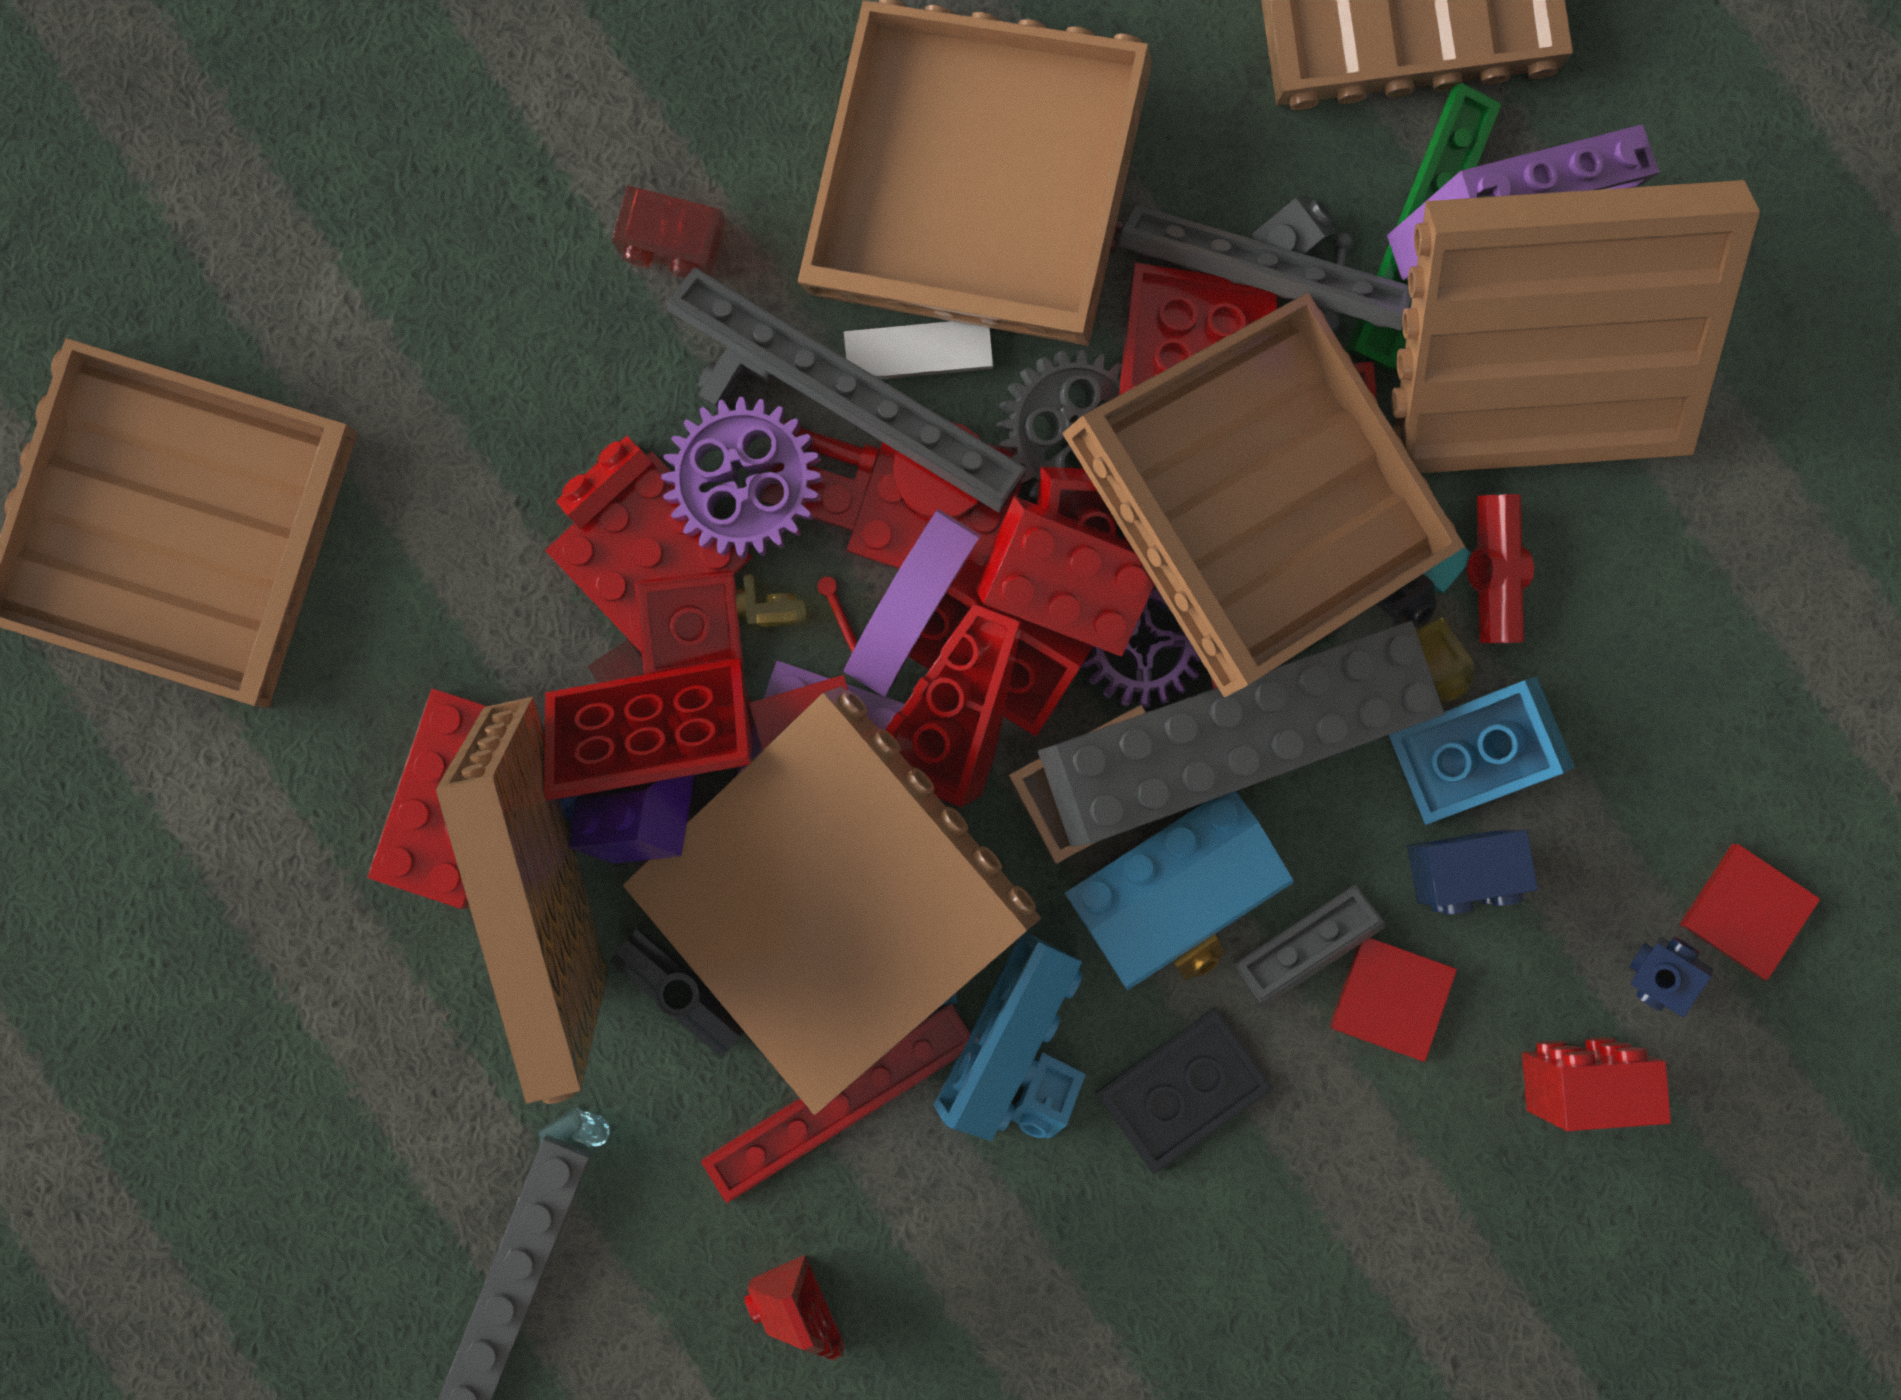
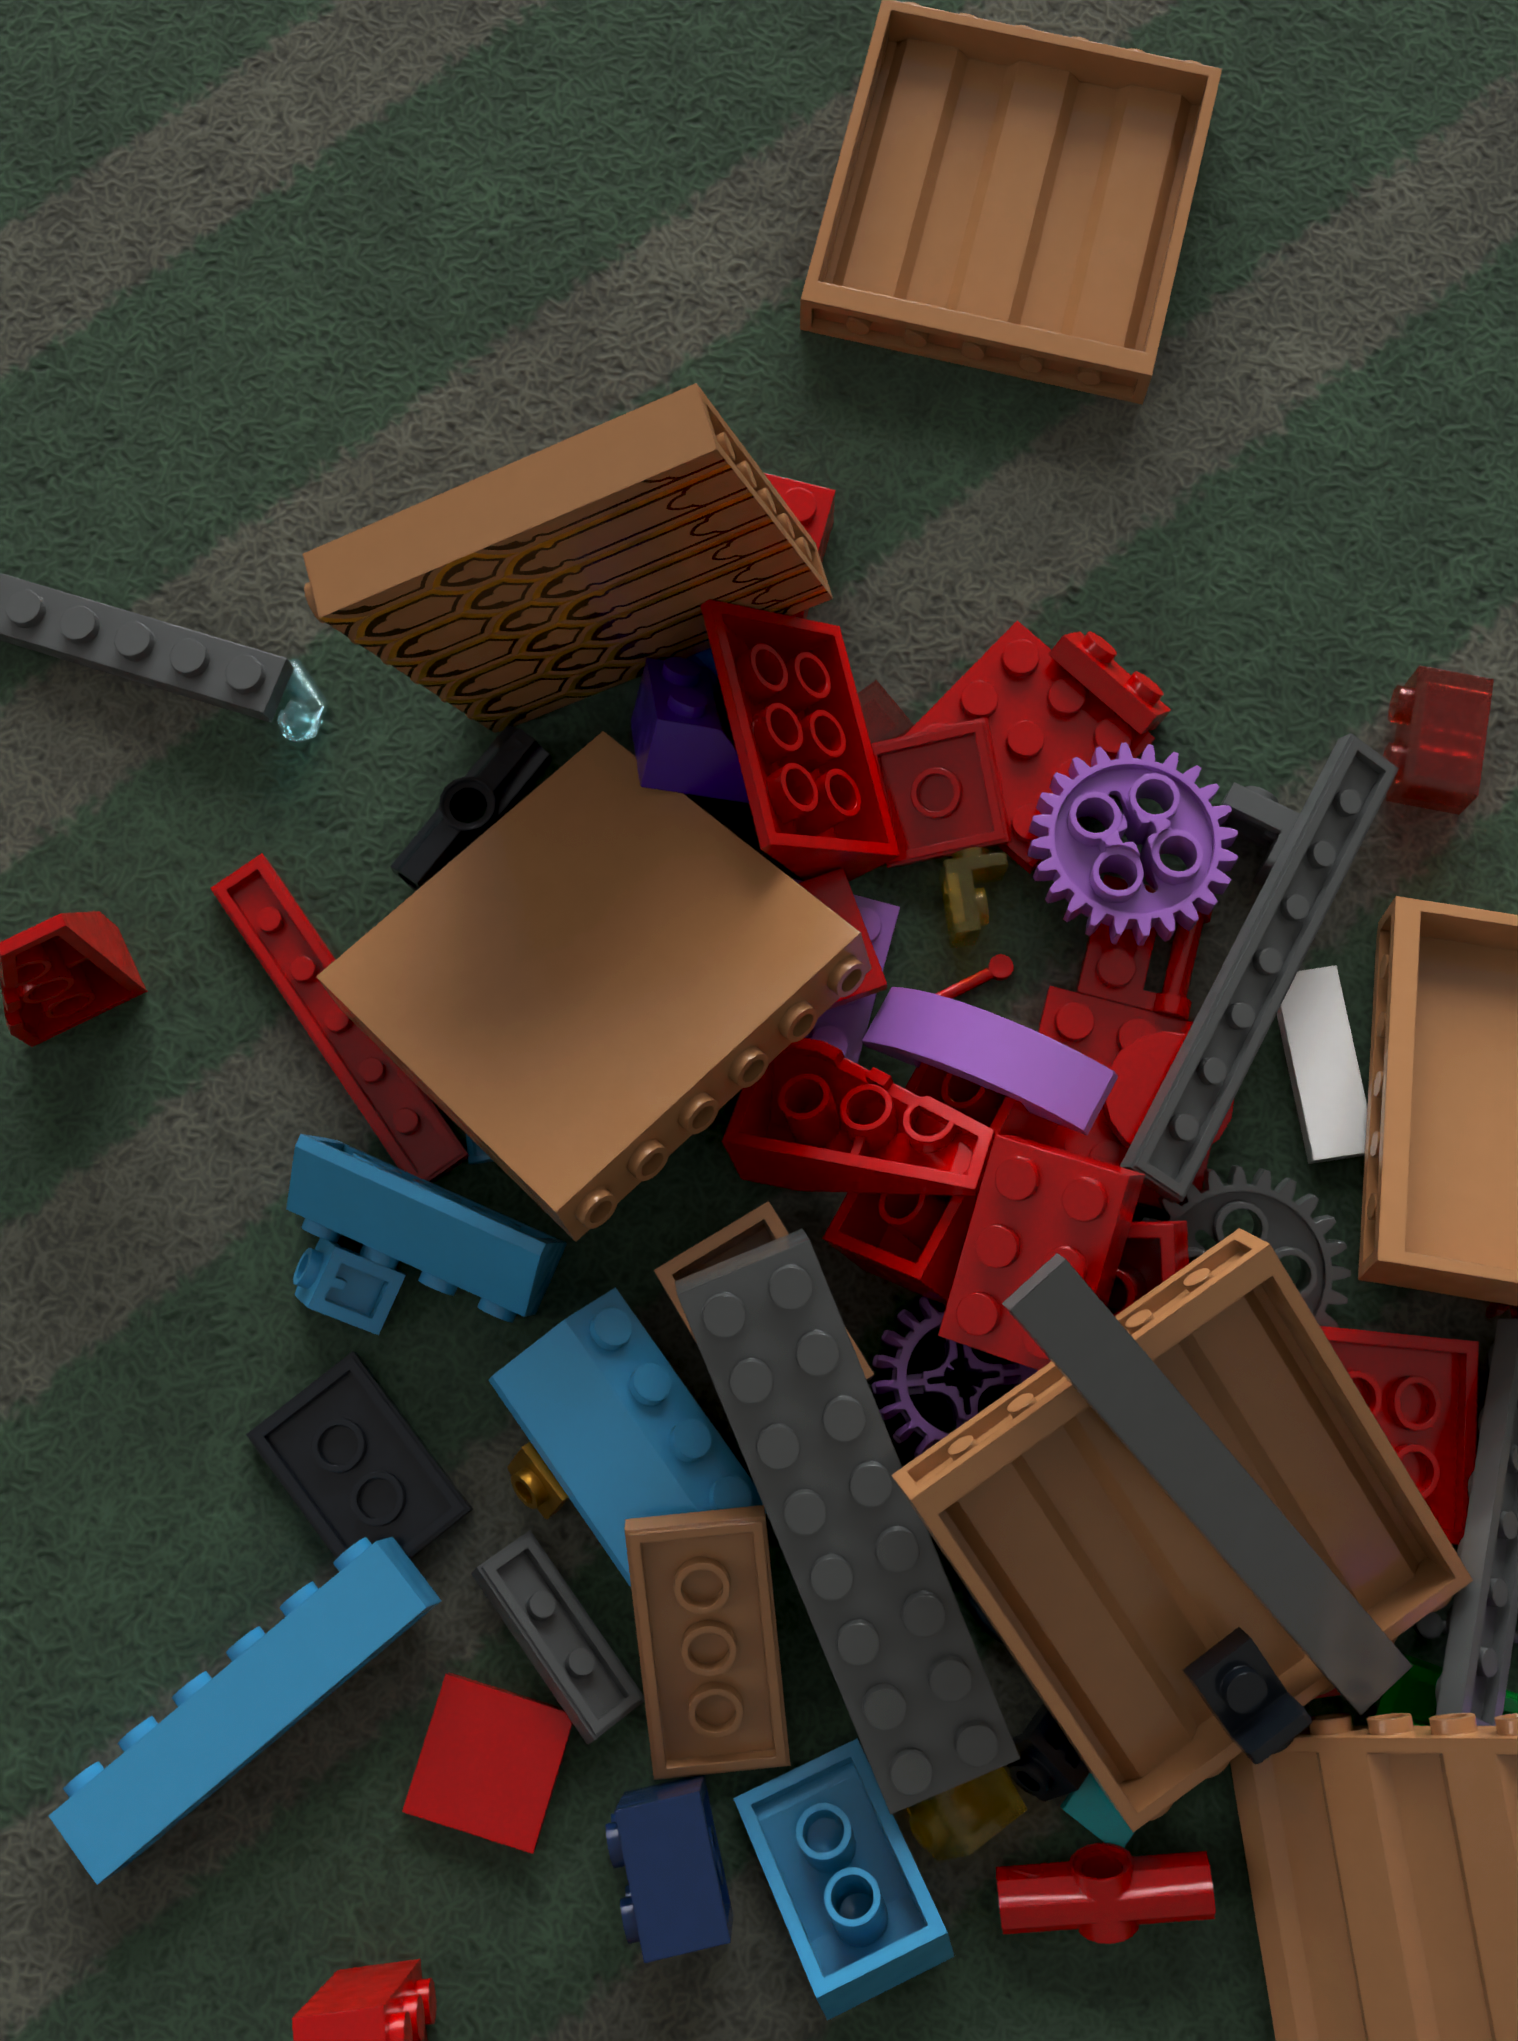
camera: 90 degrees right, 10 degrees down
none -> dark azure brick [49,1537,442,1885]
none -> medium nougat tile [625,1505,791,1780]
none -> dark grey tile [1002,1253,1413,1715]
none -> black bracket [1183,1627,1312,1764]

